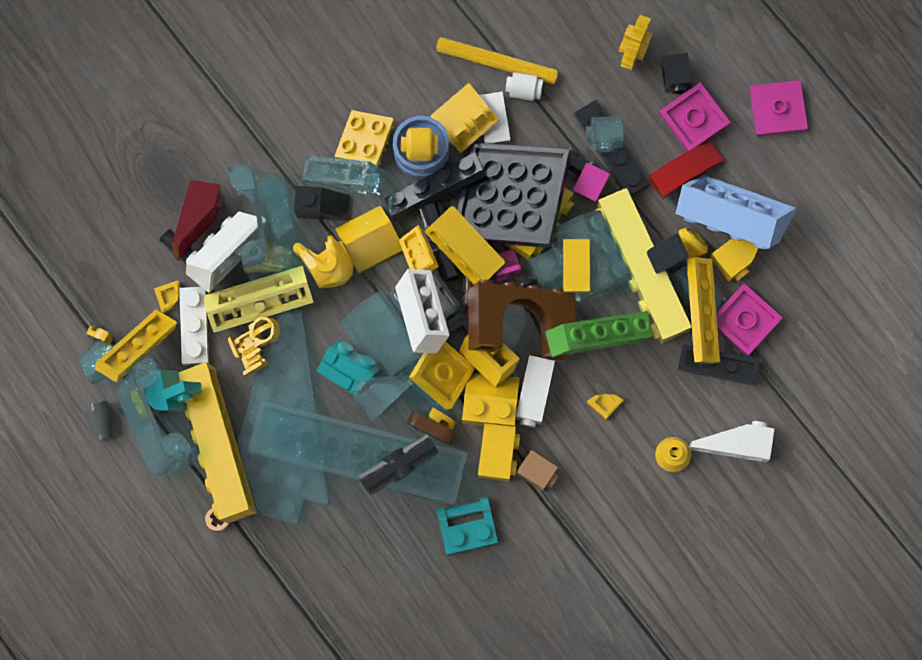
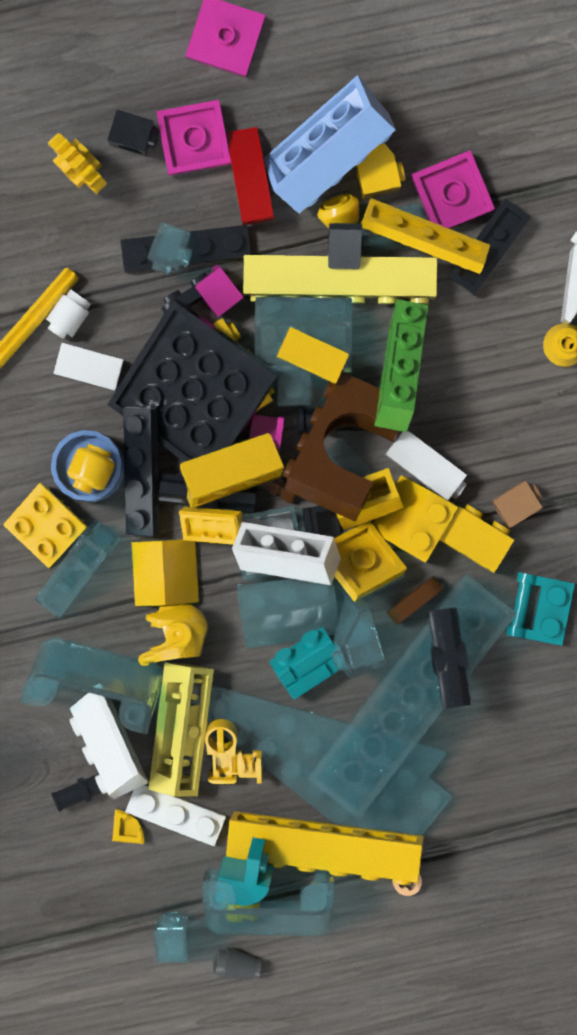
camera: 70 degrees left, 10 degrees up
yellow tile [86,325,113,346] -> none
yellow plate [95,309,177,383] -> none
dark red slope [172,180,225,258] -> none
black slope [294,186,350,221] -> none
yellow tile [428,408,456,430] -> none
yellow hinge [431,83,499,153] -> none
yellow tile [587,394,624,420] -> none

